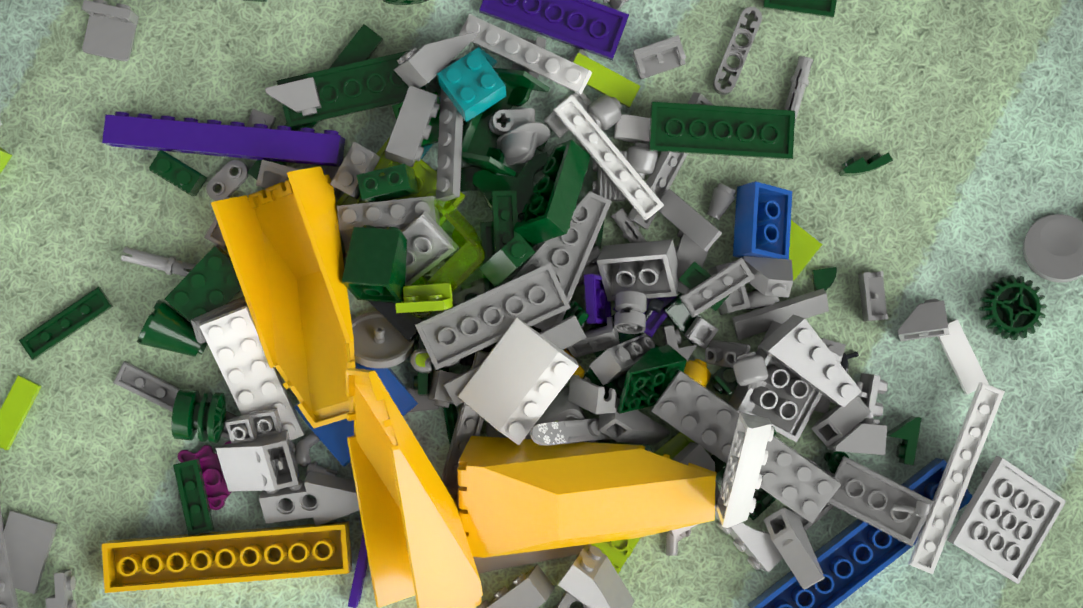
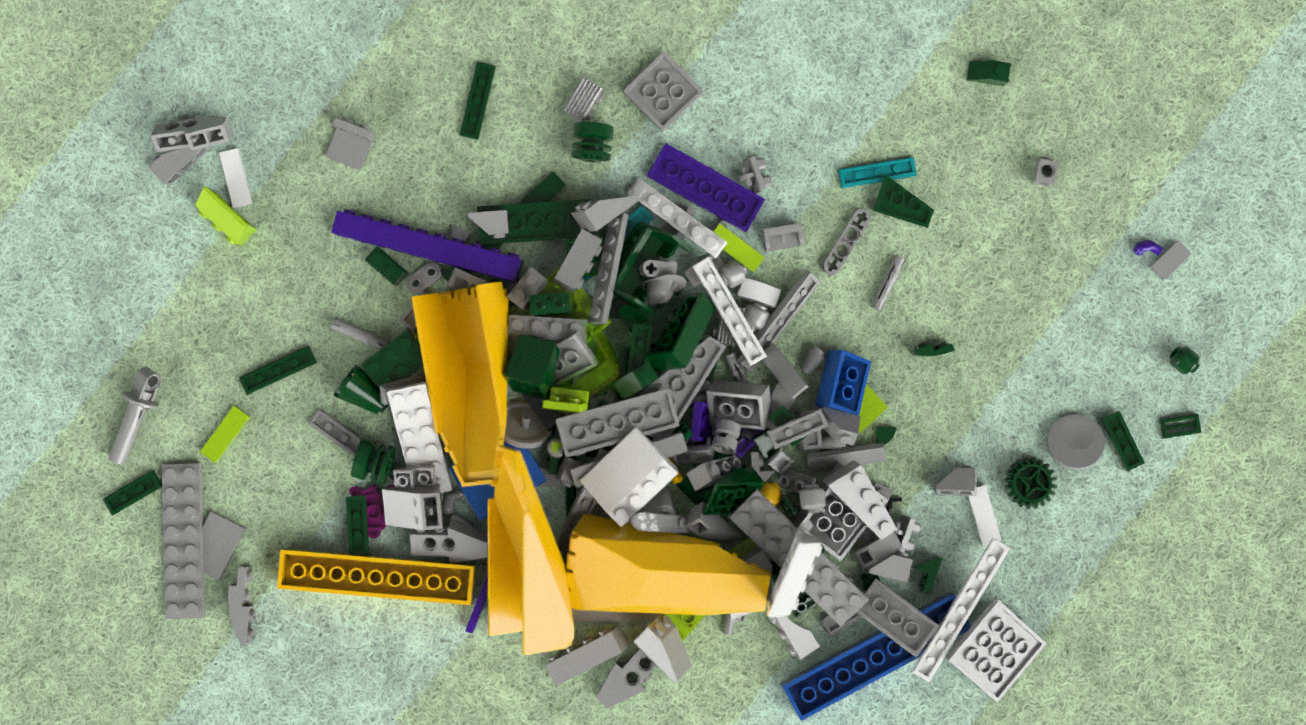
camera: 10 degrees right, 0 degrees up
teal brick [437,48,506,122] -> none
light grey hinge [568,375,617,414] -> none
dark green plate [648,101,795,160] -> none
light grey slope [764,508,825,590] -> none
light grey hinge [858,271,888,322] -> none
light grey hand [893,501,930,518] -> none

